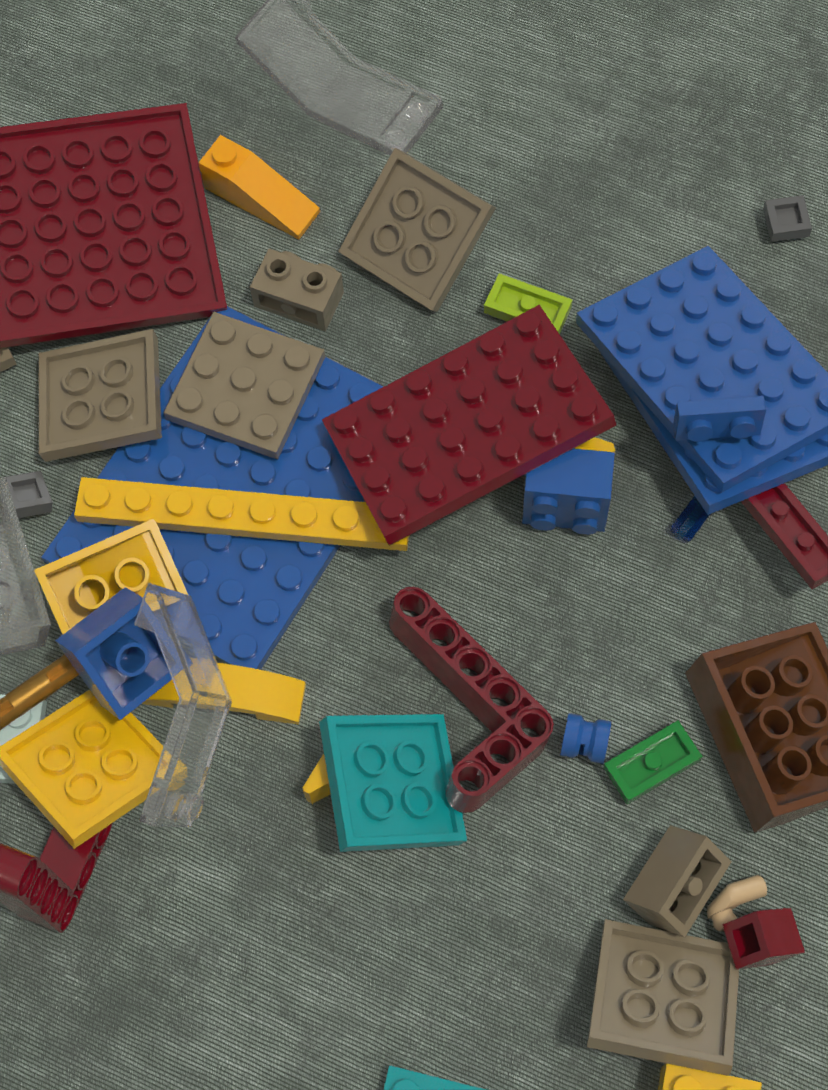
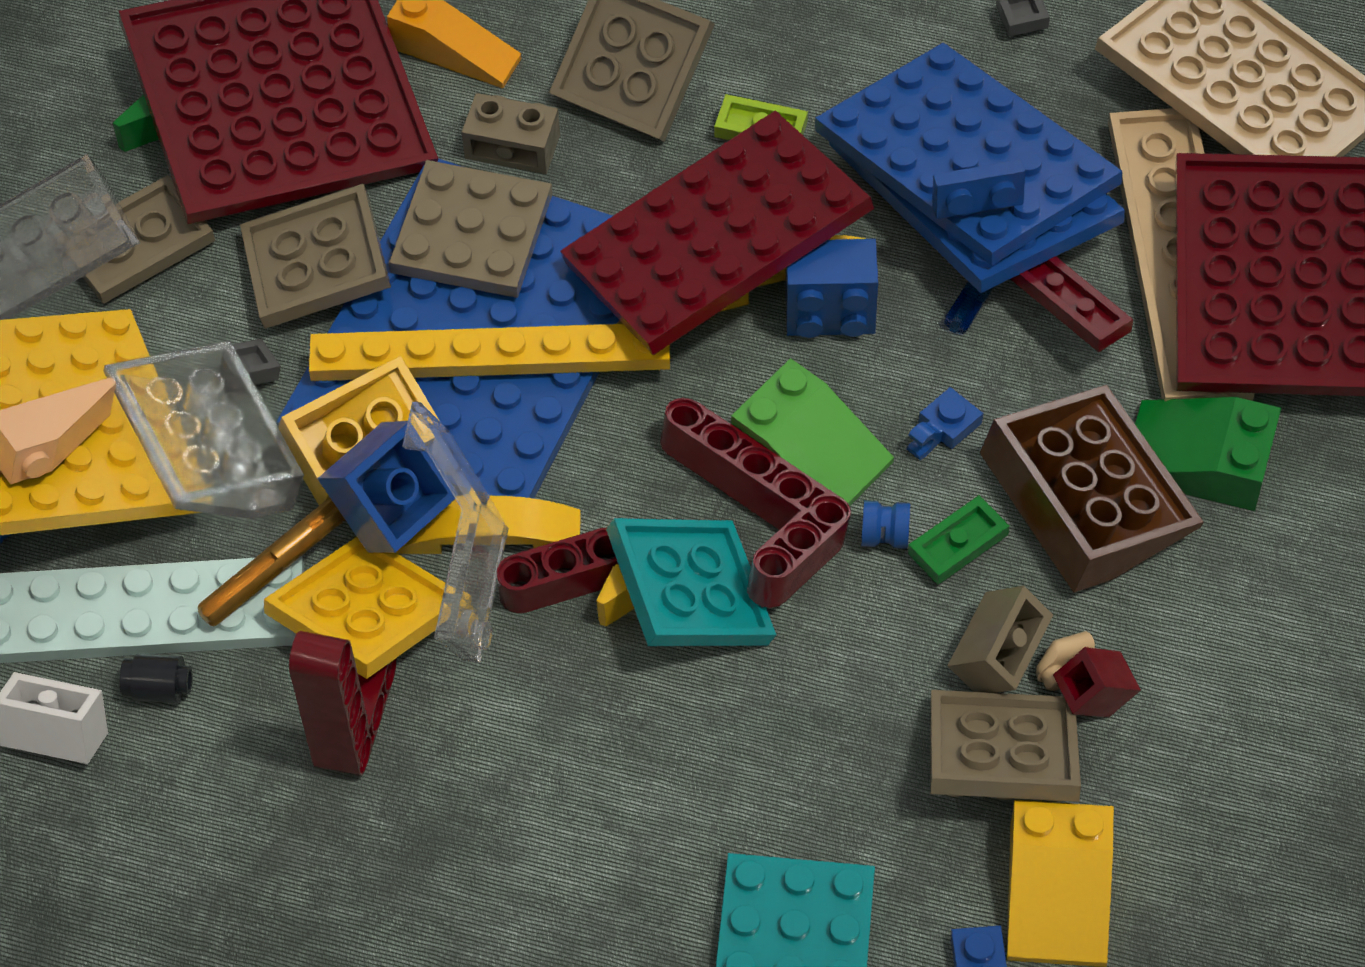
camera: 10 degrees left, 10 degrees down
none -> dark red beam [496,527,619,614]
none -> bright green slope [731,358,894,507]
none -> blue plate [907,387,984,460]

